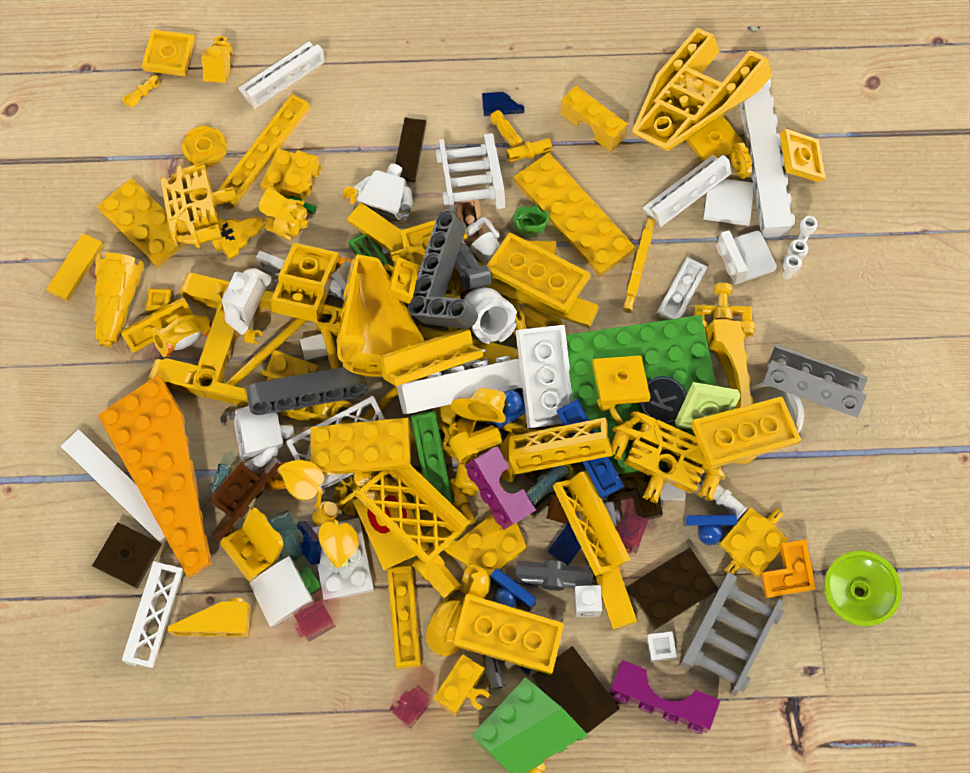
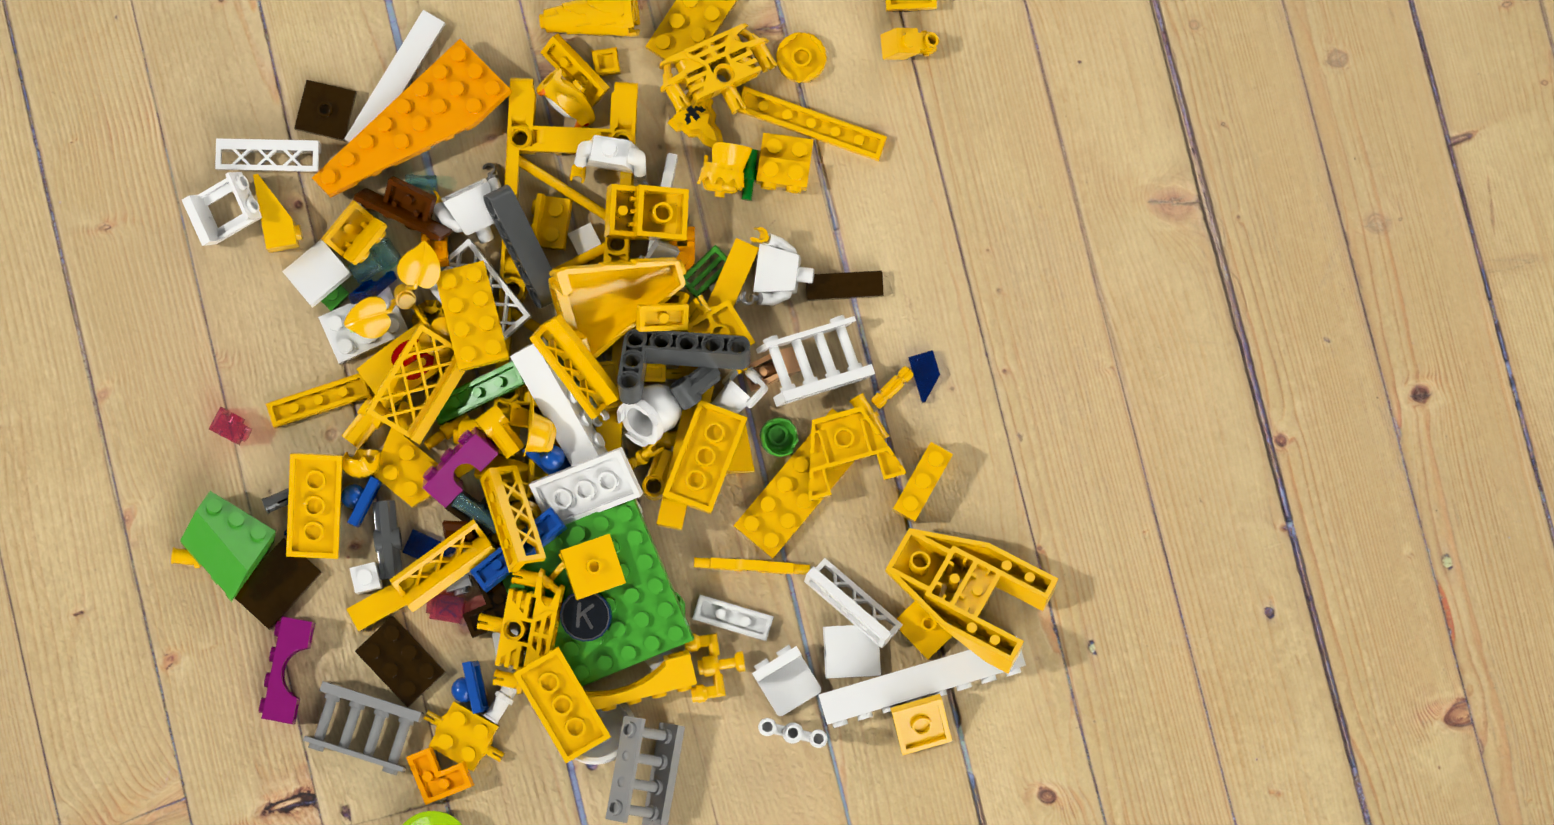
camera: 75 degrees right, 15 degrees up
white fence [238,41,325,109] -> none
clear pink brick [294,600,336,642] -> none
yellow piece [426,597,463,656] -> none
yellow brick [434,654,490,717] -> none
white plate [646,631,677,662] -> none
yellowish green tile [675,382,741,430] -> none
yellow gear [730,142,752,179] -> none
none -> white panel [182,172,262,246]
none -> yellow wing [808,406,906,502]

